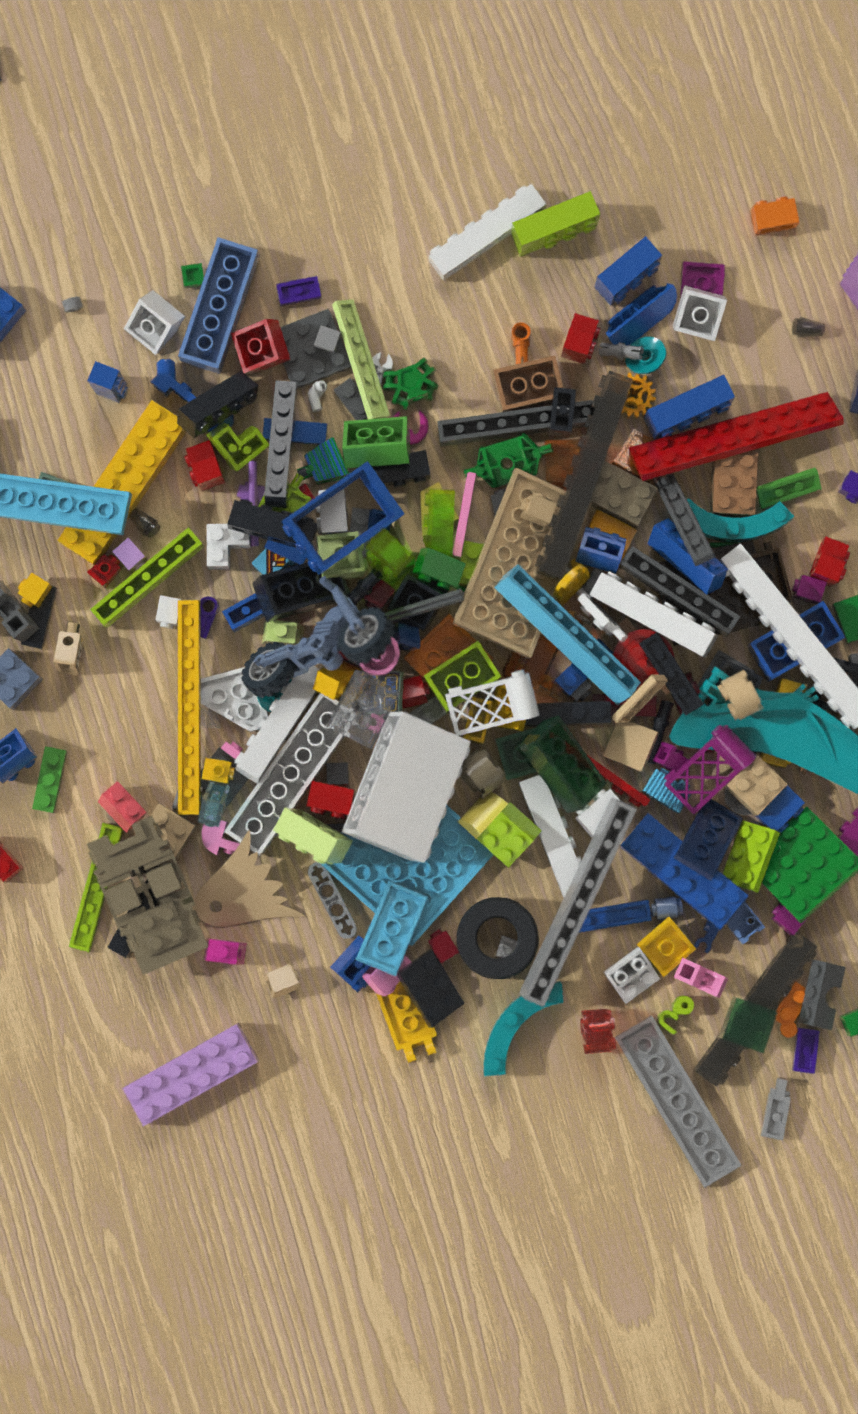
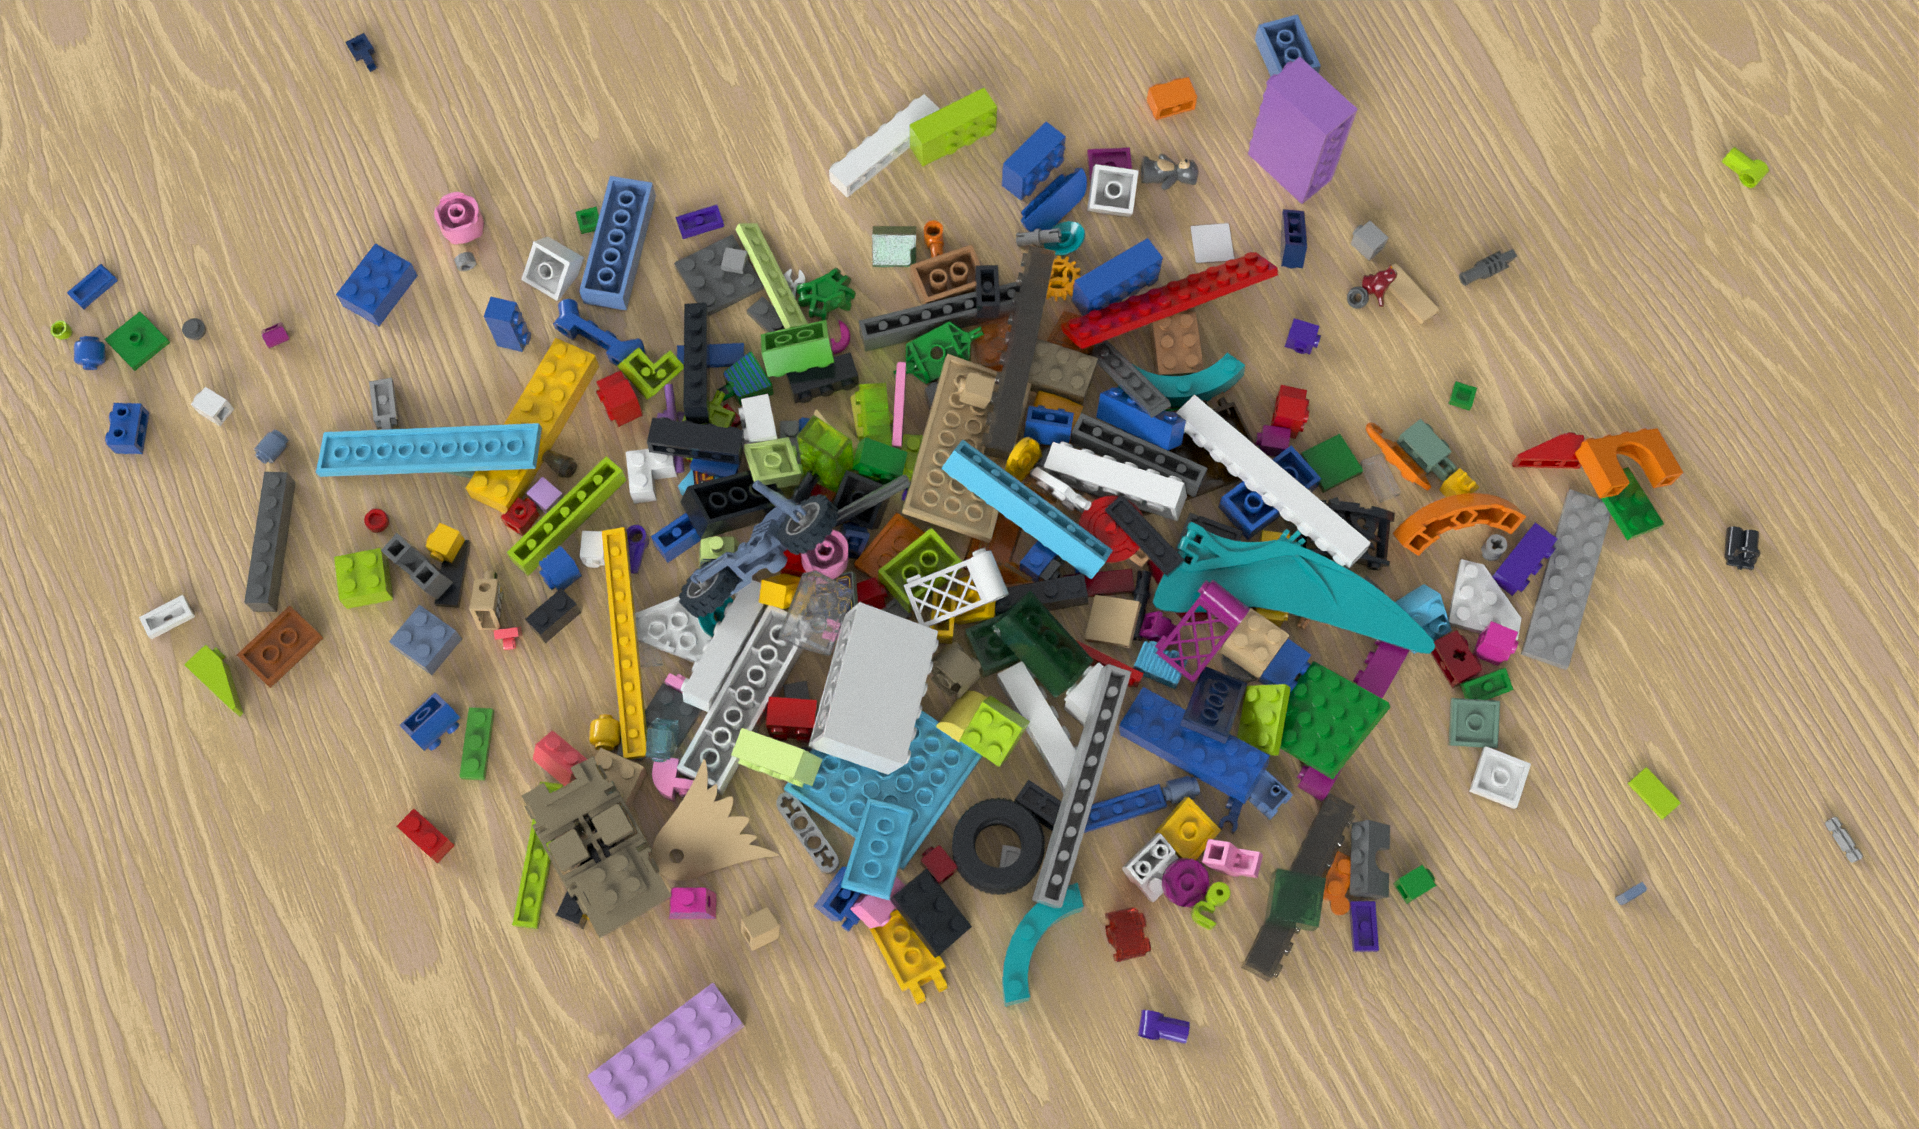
camera: 10 degrees left, 15 degrees down
black brick [177,371,258,438] -> none
yellow brick [202,758,235,784] -> none
red brick [231,319,291,374] -> none
blue door [282,461,404,574] -> none
white arm [308,380,327,412] -> none
red brick [561,313,601,365] -> none
tan tile [612,675,668,723] -> none
light grey plate [615,1015,742,1188] -> none
tan brick [718,670,764,720] -> none
bright green plate [756,467,822,509] -> none
light grey hinge [761,1078,791,1140] -> none
clear smoke cone [792,317,825,338] -> none
none -> bright pink brick [434,192,484,245]
none -> coral tile [494,626,522,650]
none -> black brick [525,588,581,644]
none -> blue brick [539,546,582,591]
none -> yellow head [589,714,621,751]
none -> clear green slope [872,226,916,267]
none -> black hinge [1015,780,1061,831]
none -> dark purple piece [1138,1010,1190,1044]
none -> dark grey piece [1141,154,1199,190]
none -> magenta tile [1162,858,1210,907]
none -> white sticker [1191,223,1234,263]

